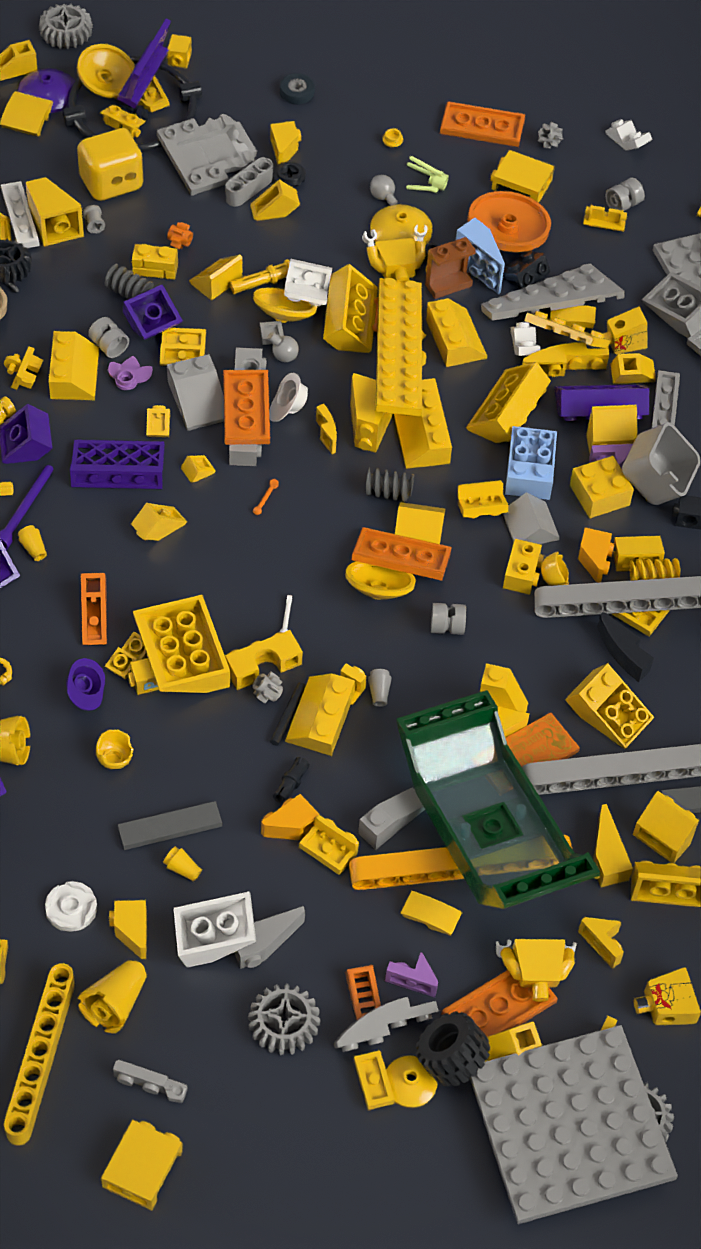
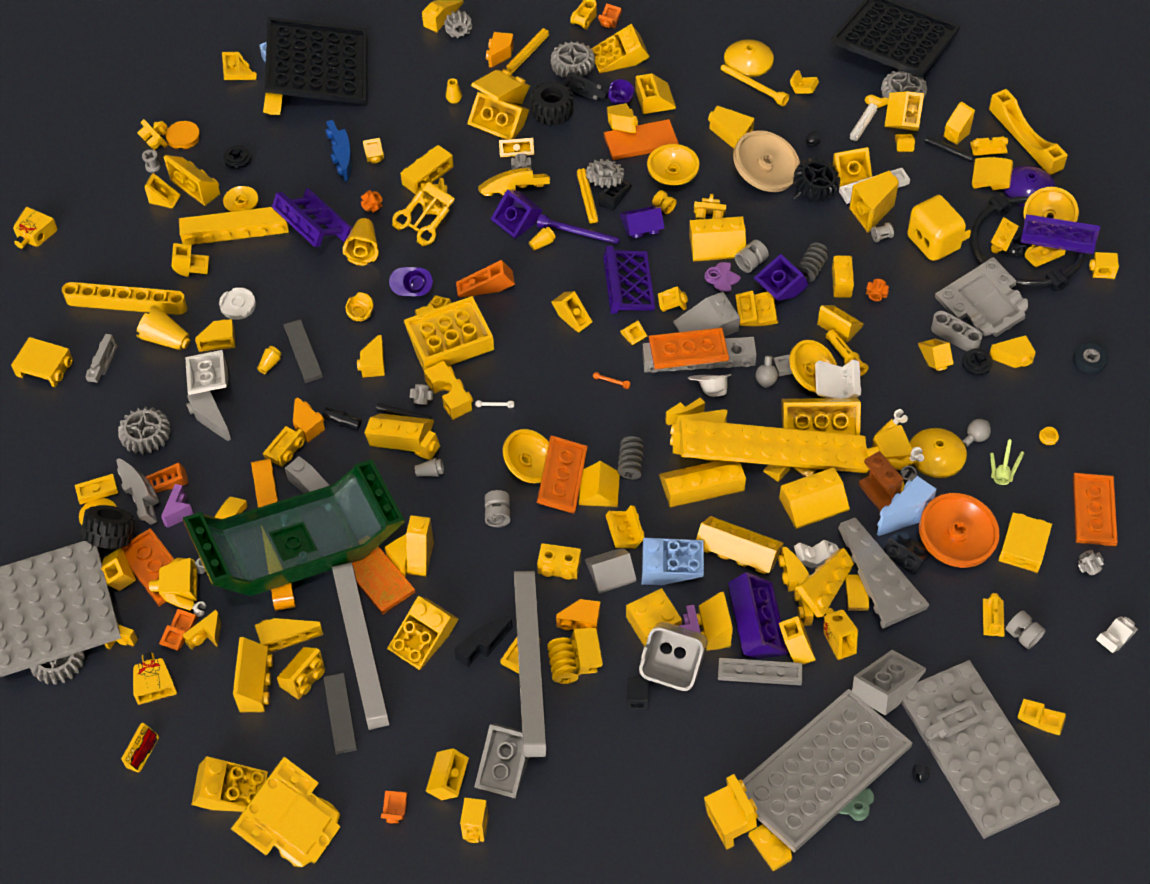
camera: 90 degrees right, 0 degrees up
light grey gear [39,3,92,49] -> none
yellow hair [541,552,569,586] -> none
none -> orange slope [159,609,198,651]
none -> yellow slope [357,335,385,378]

